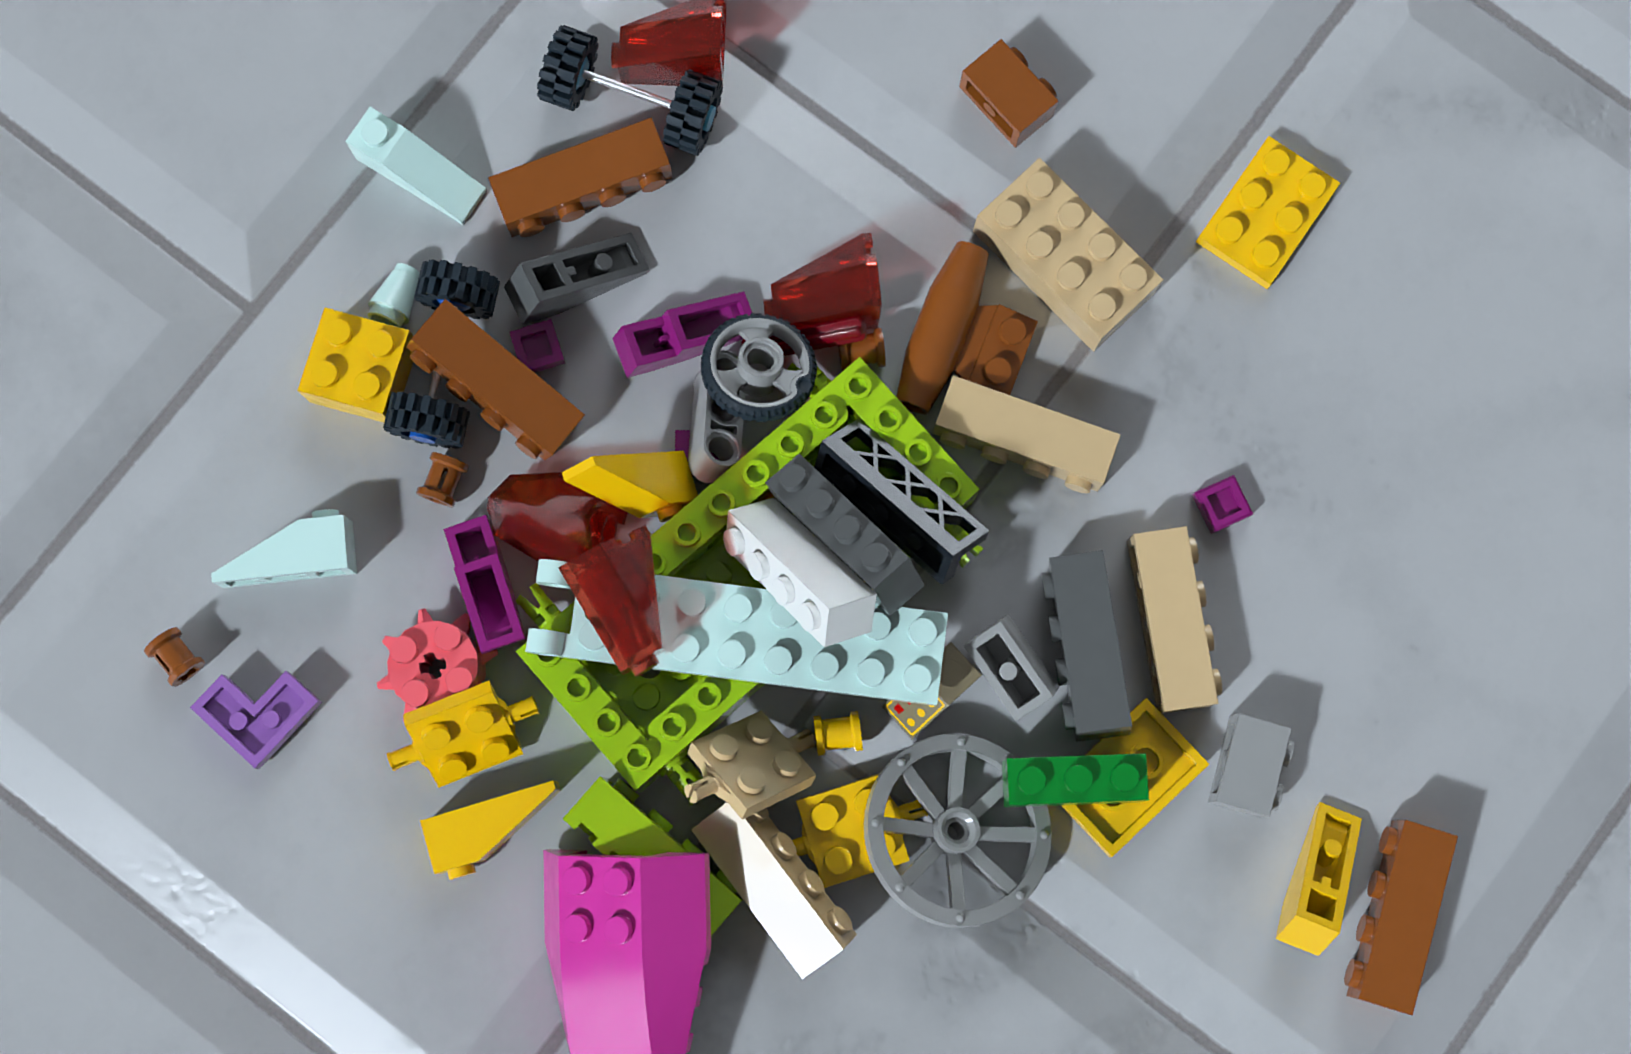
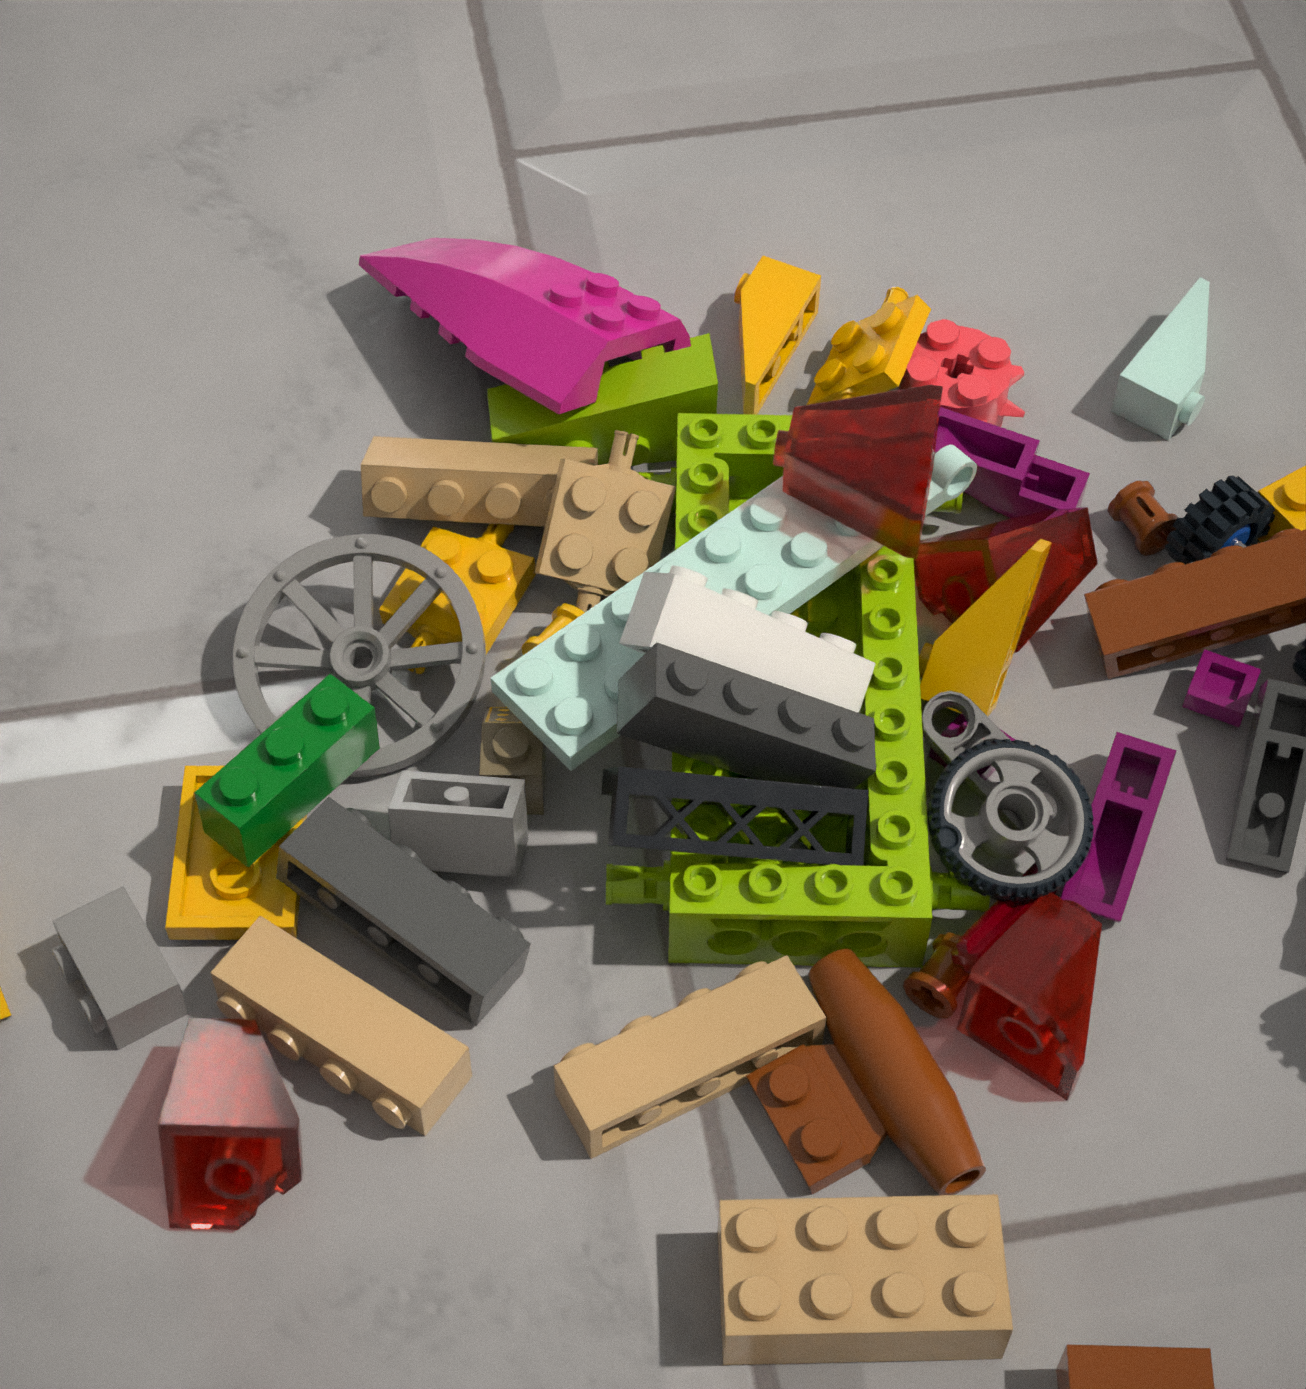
camera: 135 degrees right, 25 degrees down
dark orange bush [144,627,205,687] -> none
medium lavender plate [190,671,322,769] -> none
magenta tile [1192,475,1253,534] -> none
none -> clear red slope [158,1018,304,1230]

